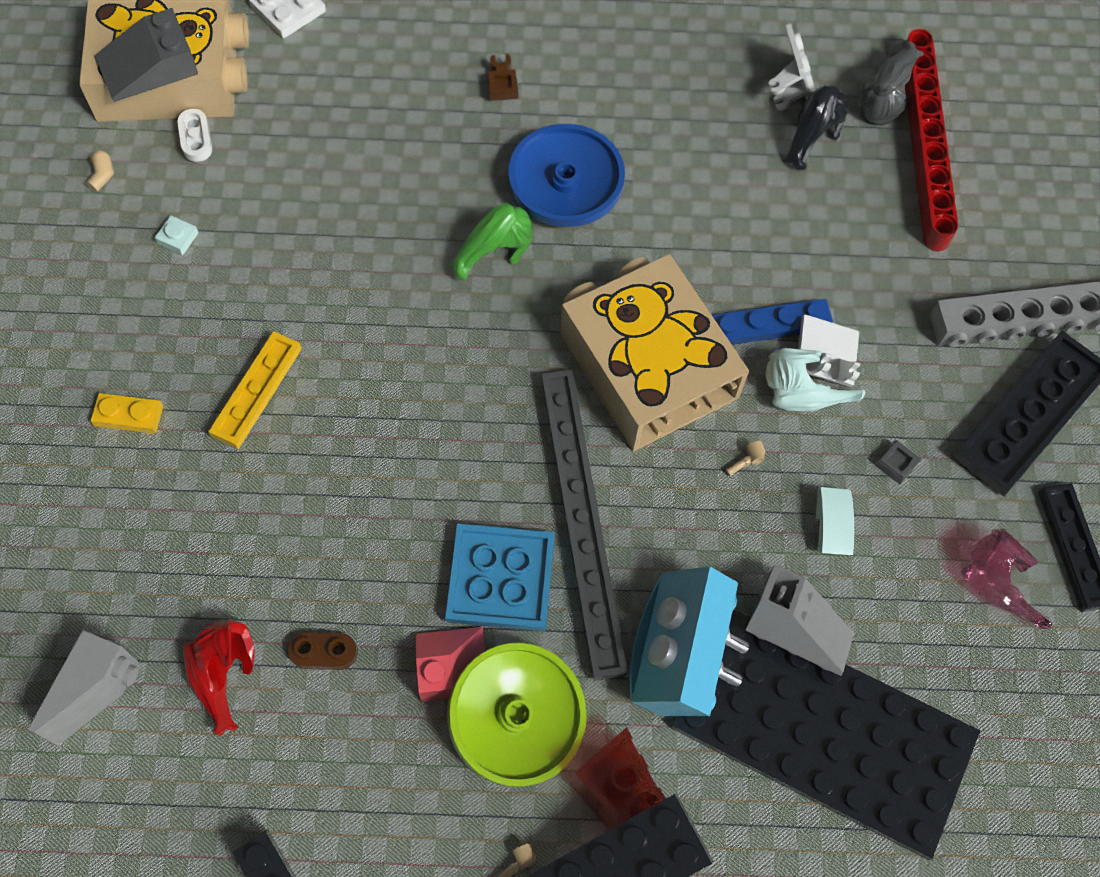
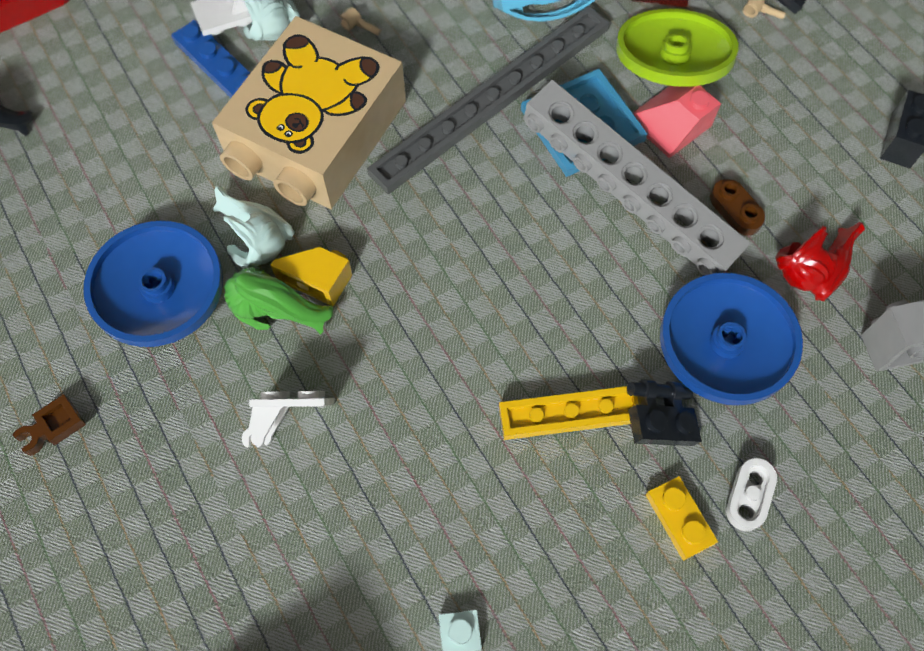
camera: 120 degrees left, 0 degrees up
none -> light aqua hair [213,186,295,268]
none -> white plate [242,391,335,448]
none -> yellow slope [271,247,352,306]
none -> light grey brick [523,80,751,275]
none -> black plate [627,379,702,446]
none -> blue dish [660,273,803,405]
none -> white plate [726,458,777,531]

